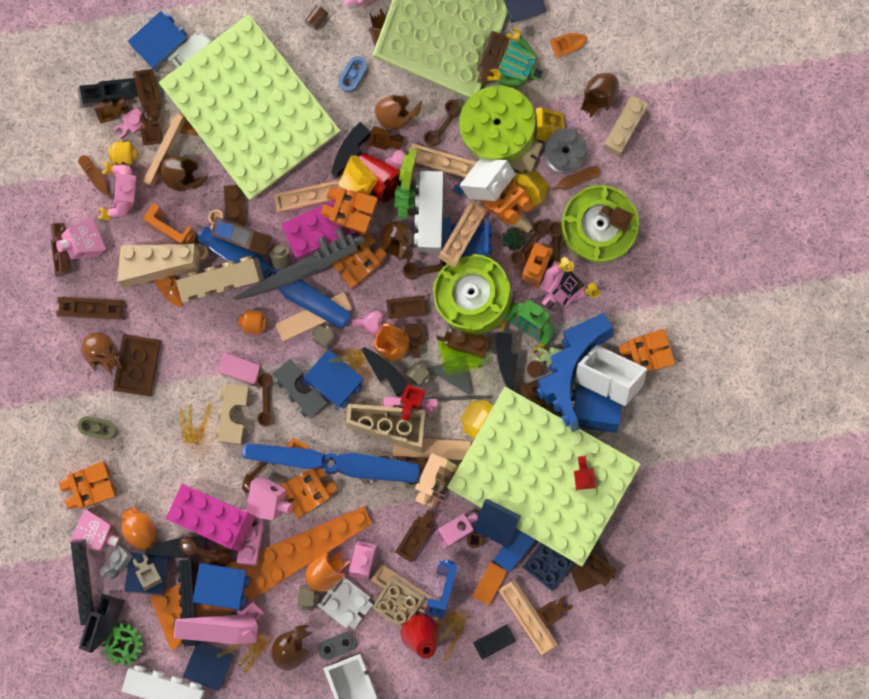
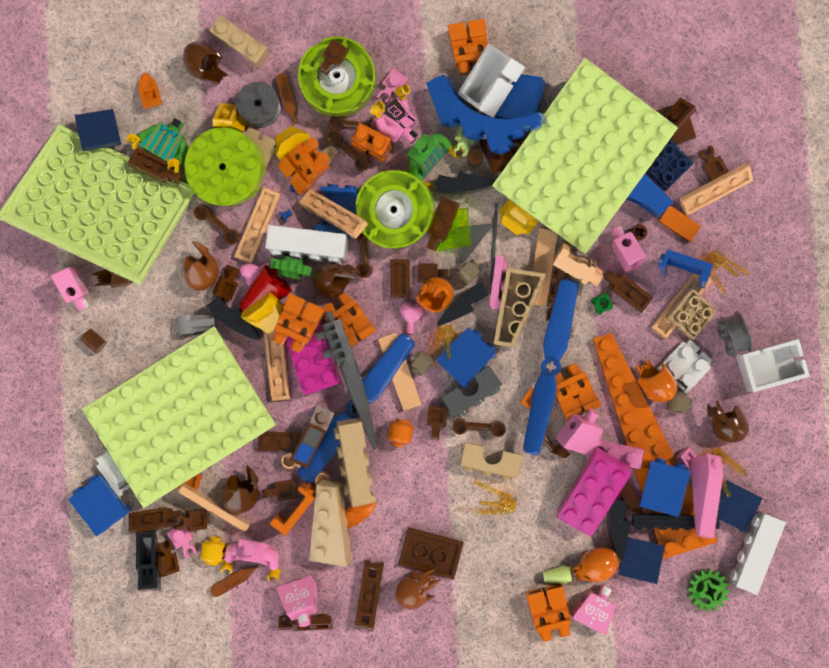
camera: 90 degrees left, 5 degrees up
black piece [70,539,94,626] -> none
olive plate [78,416,117,440] -> none
black slope [78,594,125,653] -> none
light grey plate [100,544,133,580] -> none
dark tan plate [133,554,162,591] -> none
reddish brown bar [179,537,231,567] -> none
bright pink slope [219,353,261,385] -> none
dark tan plate [268,243,291,270] -> none
dark grey plate [318,633,356,660] -> none
medium blue plate [339,56,367,92] -> none
bright pink torso [349,541,377,581] -> none
lime plate [399,148,417,189] -> none
red plate [400,385,425,421] -> none
red cone [400,614,439,659] -> none
white brick [460,159,516,201] -> none
black tile [473,624,516,660] -> none
dark blue tile [474,498,521,548] -> none
clear green gear [502,227,525,251] -> none
red plate [574,455,596,490] -> none
none -> light grey piece [177,314,217,335]
none -> reddish brown plate [262,479,297,501]
none -> bright pink plate [377,68,408,104]
none -> reddish brown plate [427,406,448,440]
none -> yellowish green cone [543,565,572,584]
none -> green plate [591,293,613,315]
none -> flat silver wheel [717,311,753,357]

